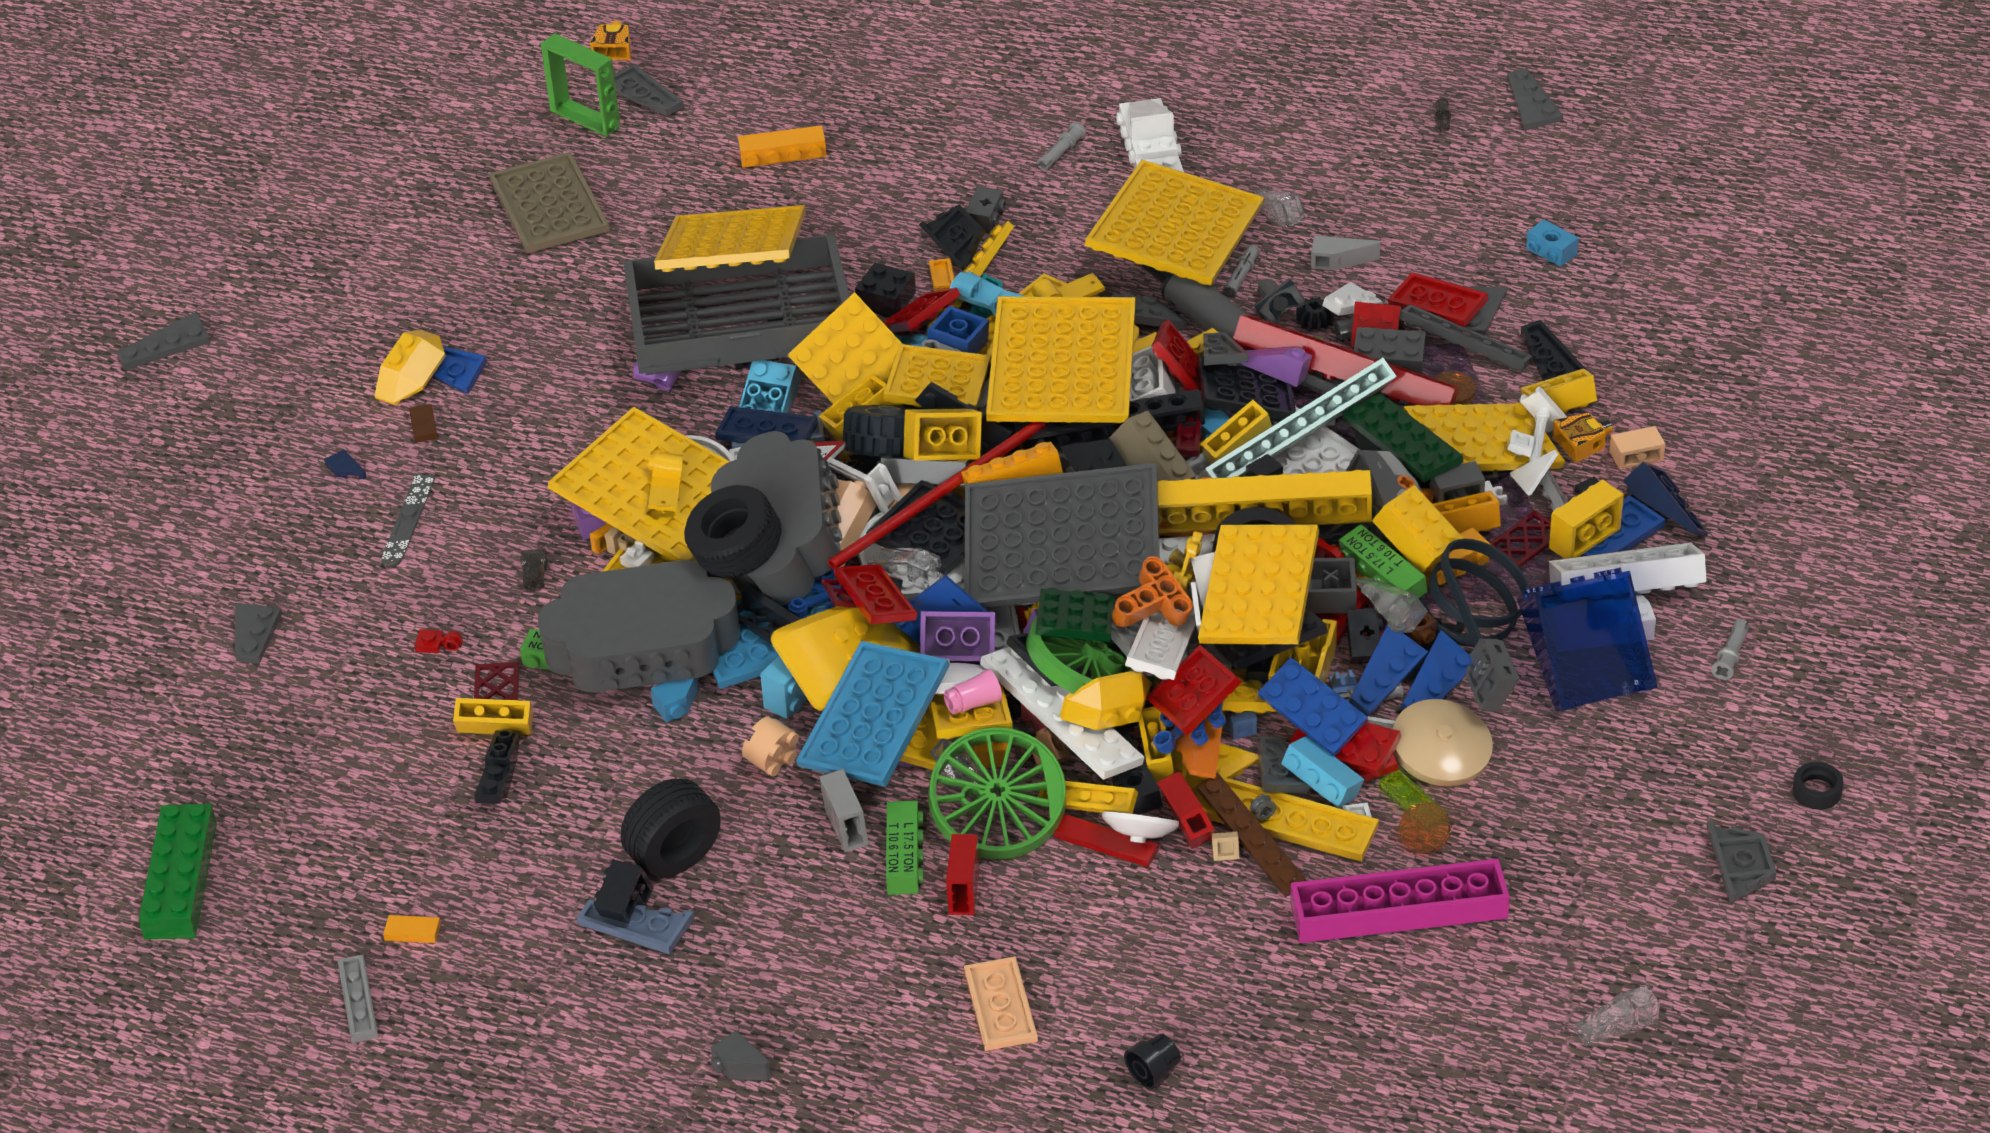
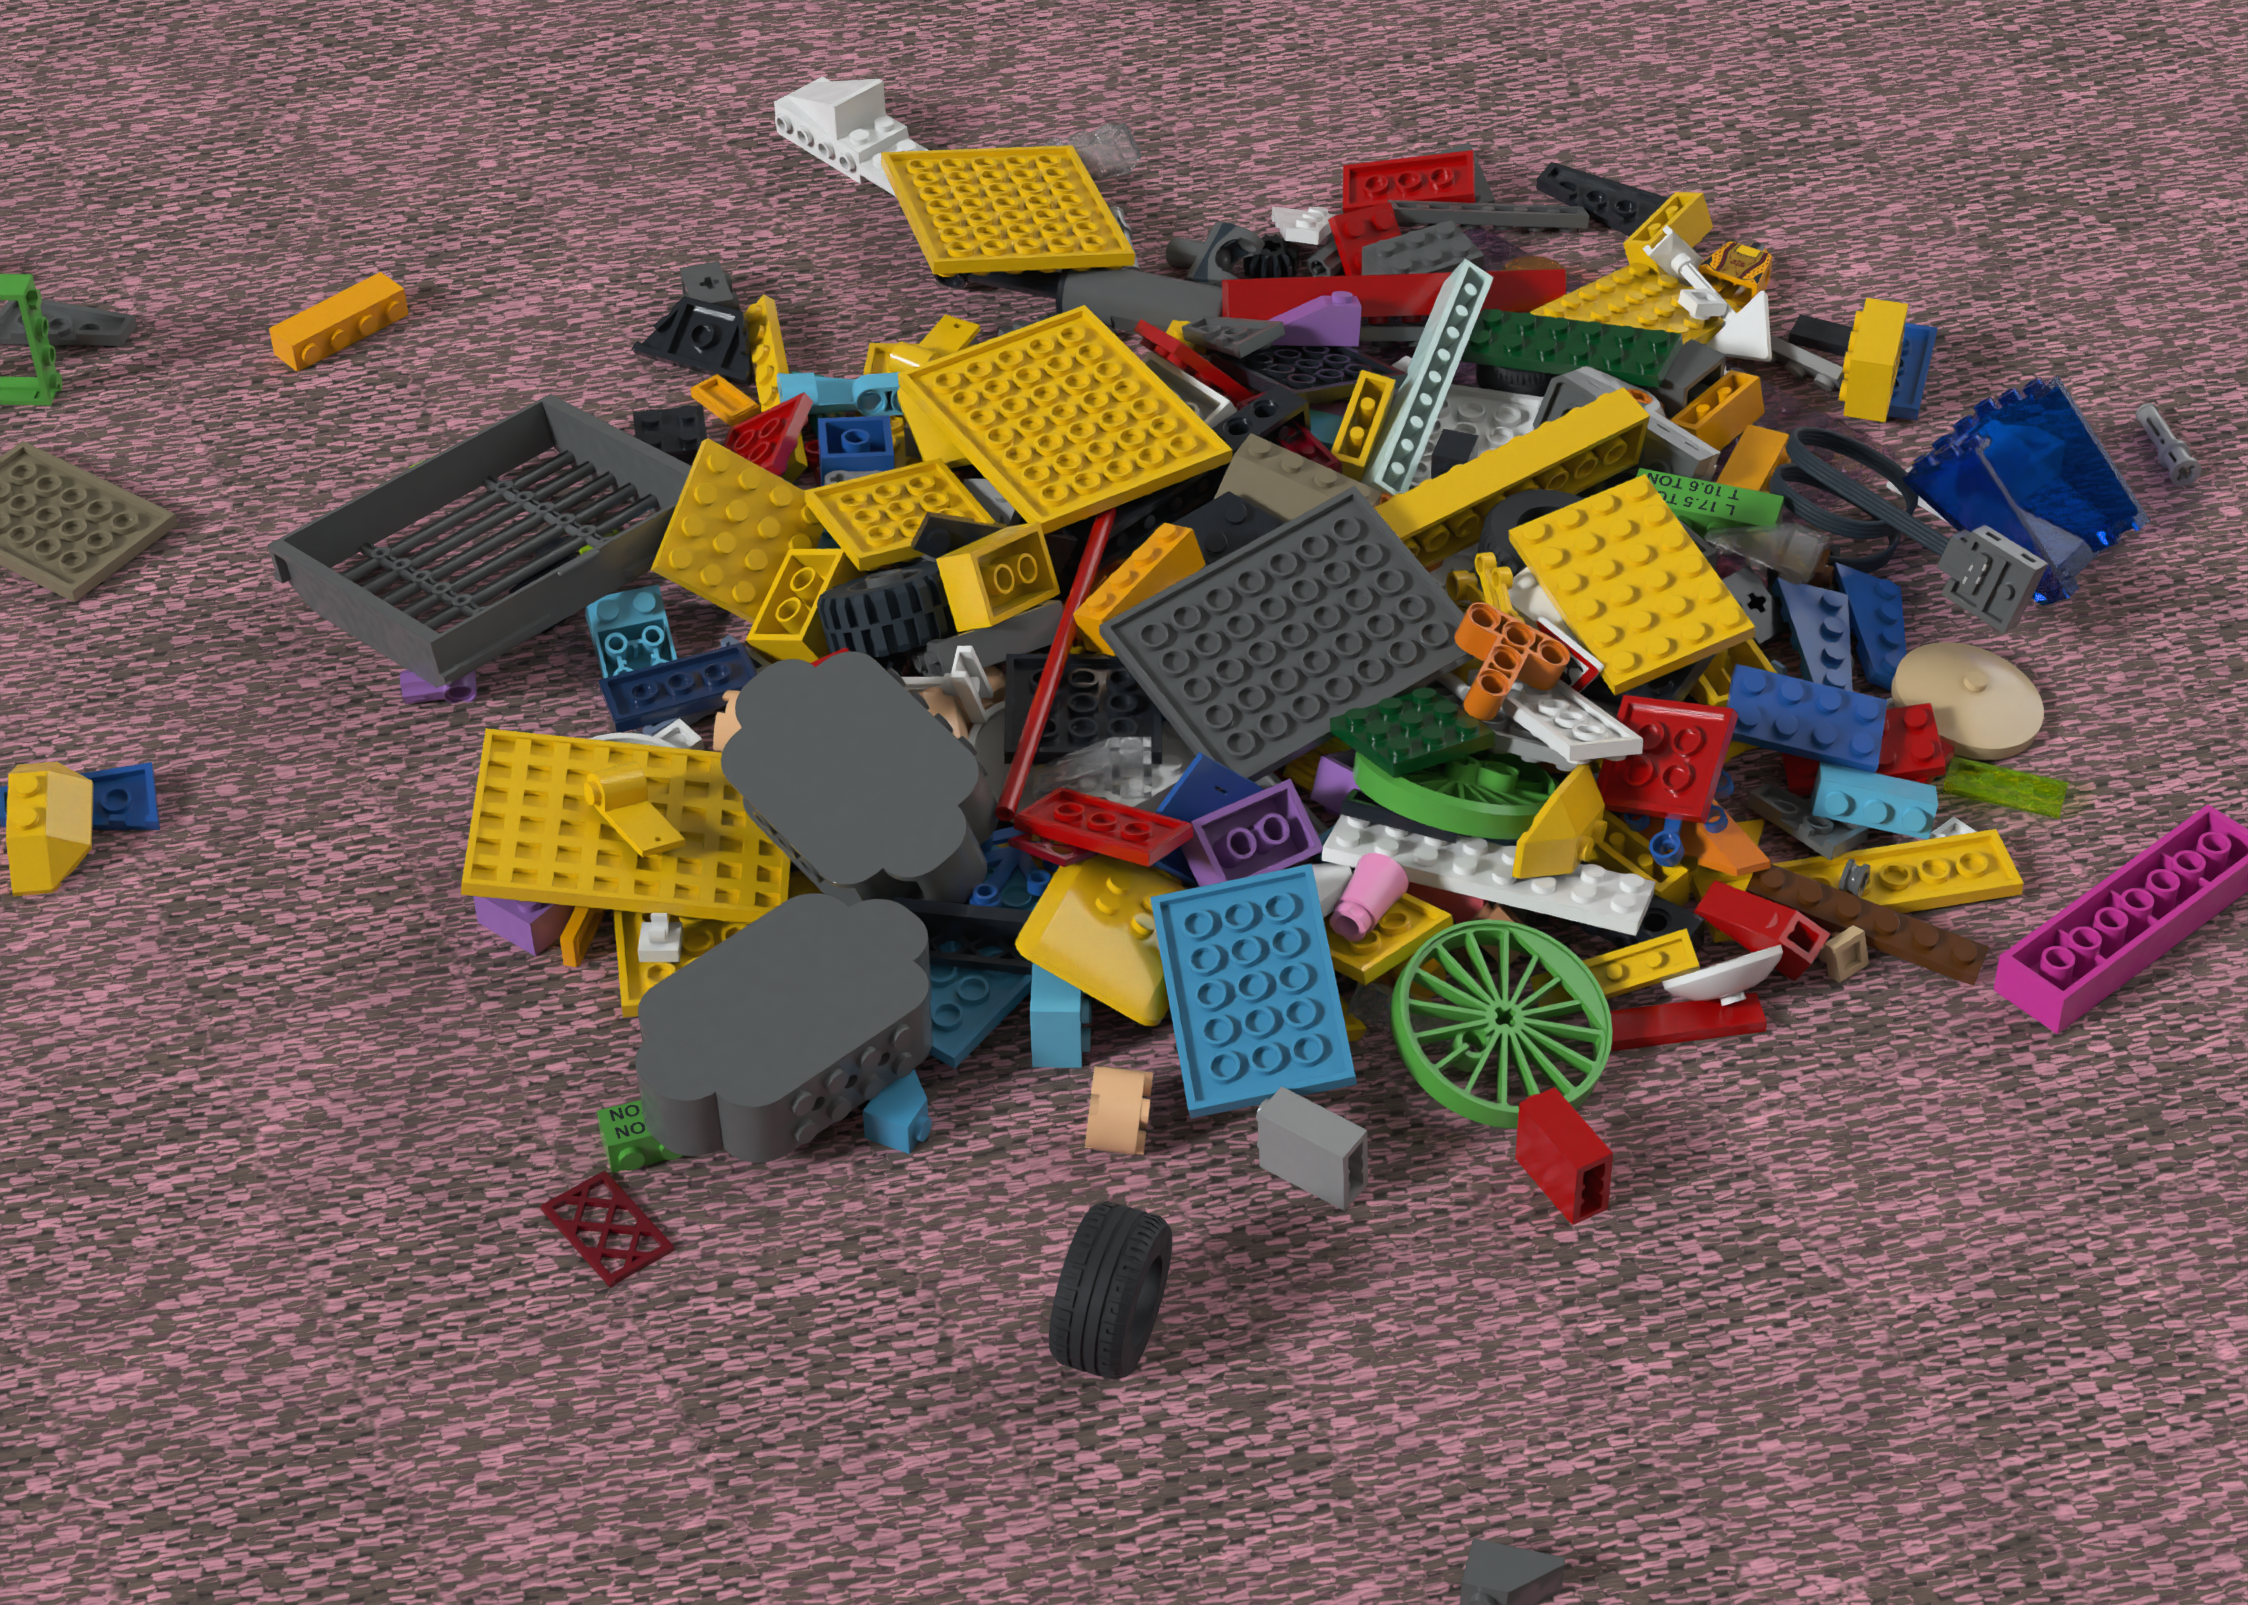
camera: 35 degrees left, 0 degrees up
dark grey wing [235,603,282,664] -> none
dark blue tile [324,450,367,479] -> none
dark grey piece [382,474,436,568] -> none
reddish brown tile [409,404,438,443] -> none
red plate [414,629,463,653] -> none
yellow brick [453,698,534,735] -> none
black slope [475,730,520,804] -> none
clear smoke piece [521,549,548,592] -> none
sand blue wing [577,899,694,955] -> none
black brick [594,859,654,924] -> none
tan tile [605,526,635,555] -> none
yellow plate [654,205,806,272] -> none
black tyre [684,485,782,578] -> none
bright green brick [886,801,924,895] -> none
light nougat tile [964,956,1038,1051] -> none
light grey pin [1037,122,1086,171] -> none
black piece [1124,1033,1181,1090] -> none
light grey slope [1311,236,1381,270] -> none
yellow brick [1372,485,1464,574] -> none
clear orange tile [1399,802,1451,854] -> none
dark red window [1490,510,1551,568] -> none
dark azure brick [1526,219,1579,267] -> none
white brick [1549,542,1706,603] -> none
light nougat brick [1609,426,1665,470] -> none
dark blue wedge [1623,461,1708,537] -> none

